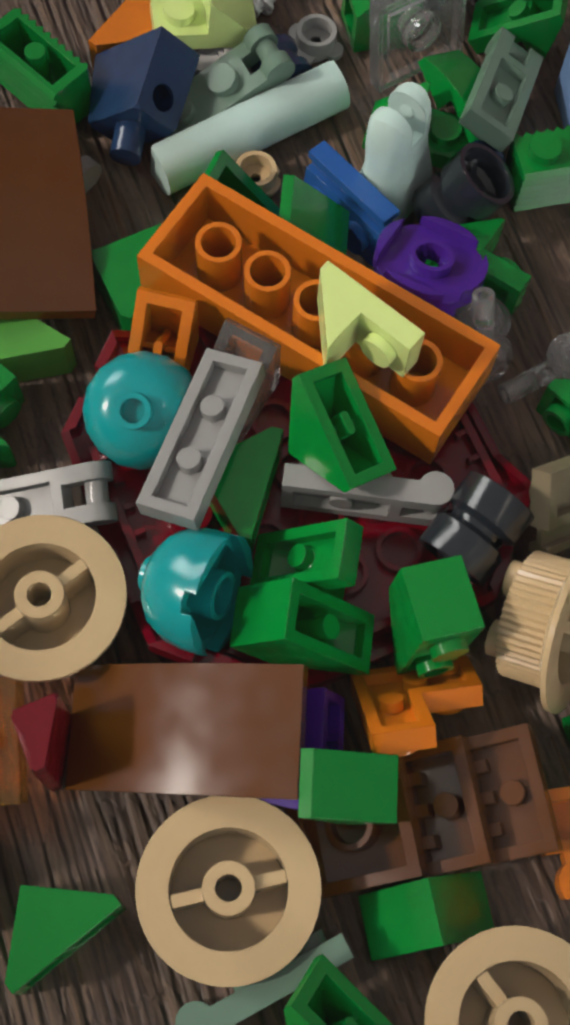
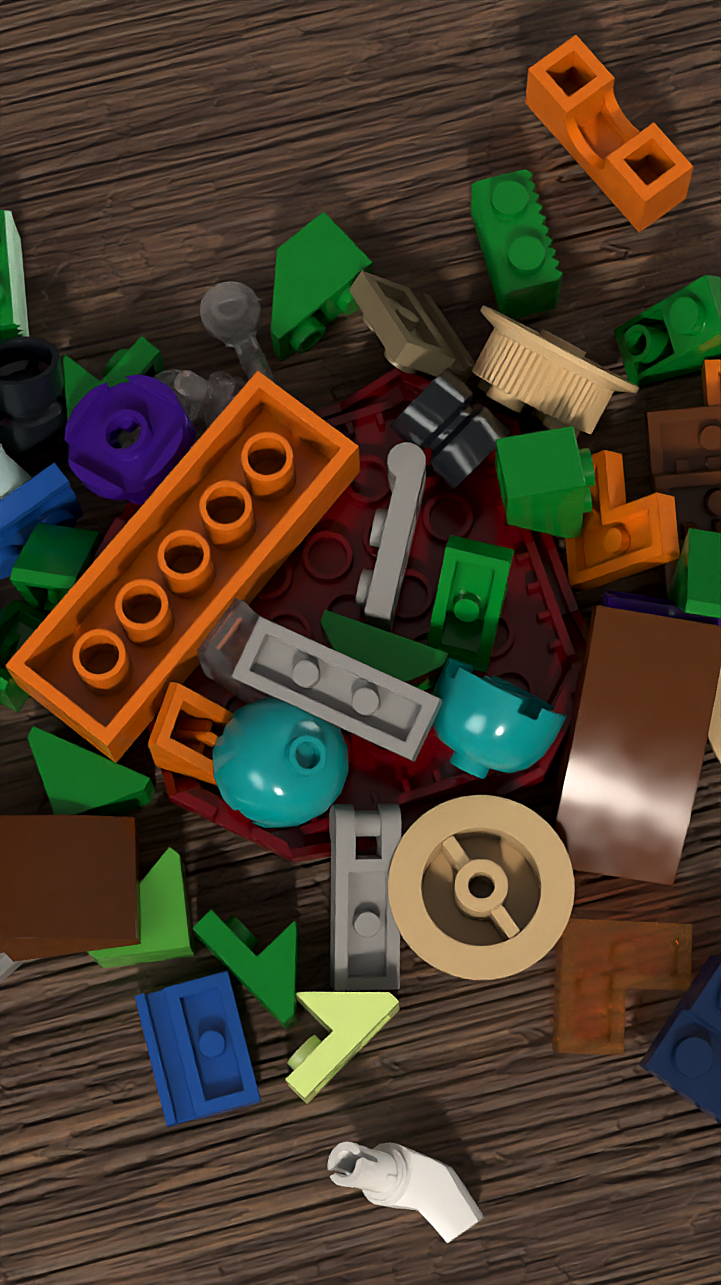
camera: 75 degrees left, 5 degrees up
dark red slope [10,693,72,792] -> none
green slope [230,577,375,675] -> none
green slope [288,357,397,493] -> none
yellowish green slope [317,261,425,377] -> none

